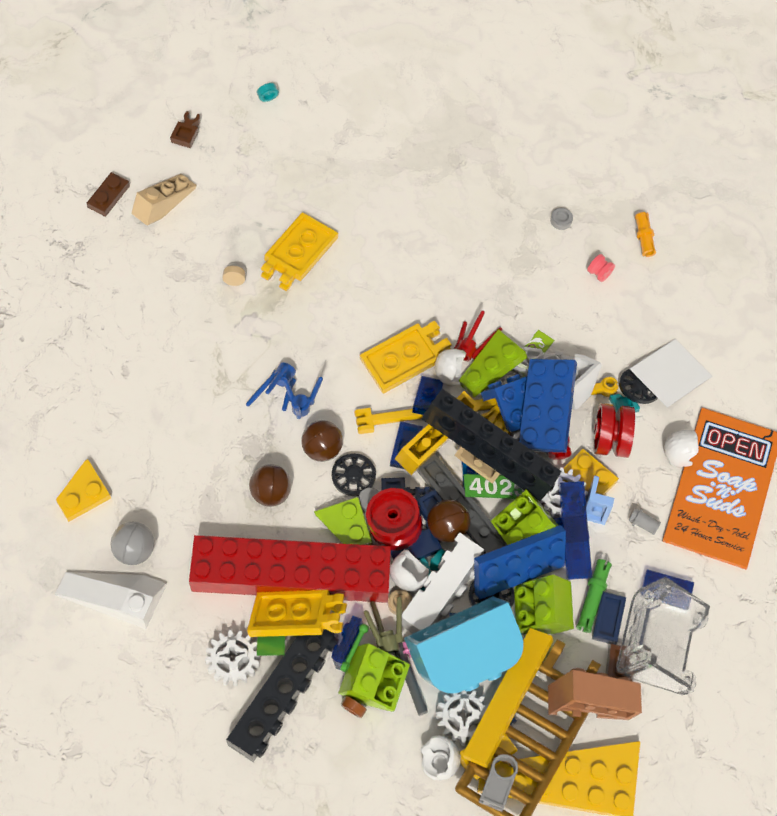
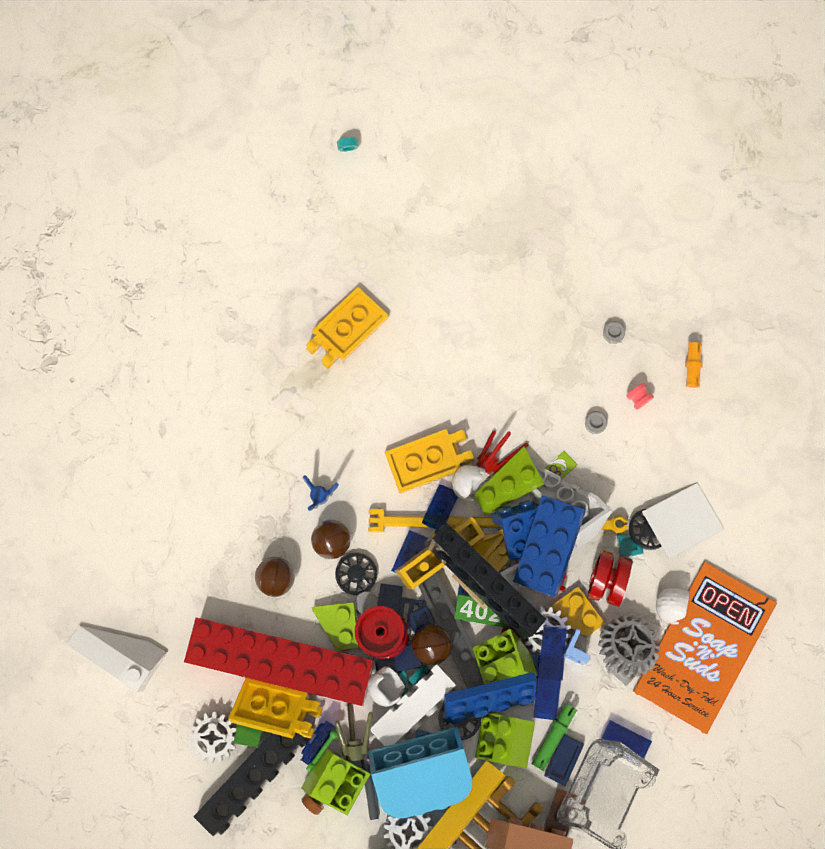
camera: 20 degrees right, 15 degrees up
yellow wing [56,459,111,522] -> none
reddish brown plate [86,172,130,217] -> none
light grey piece [110,522,154,565] -> none
tan slope [131,174,197,225] -> none
reddish brown plate [170,111,200,148] -> none
tan tile [223,266,246,286] -> none
blue plant [246,362,296,411] -> none
tan tile [388,589,412,615] -> none
none -> light grey tile [585,411,608,434]
none -> light grey gear [598,615,661,678]

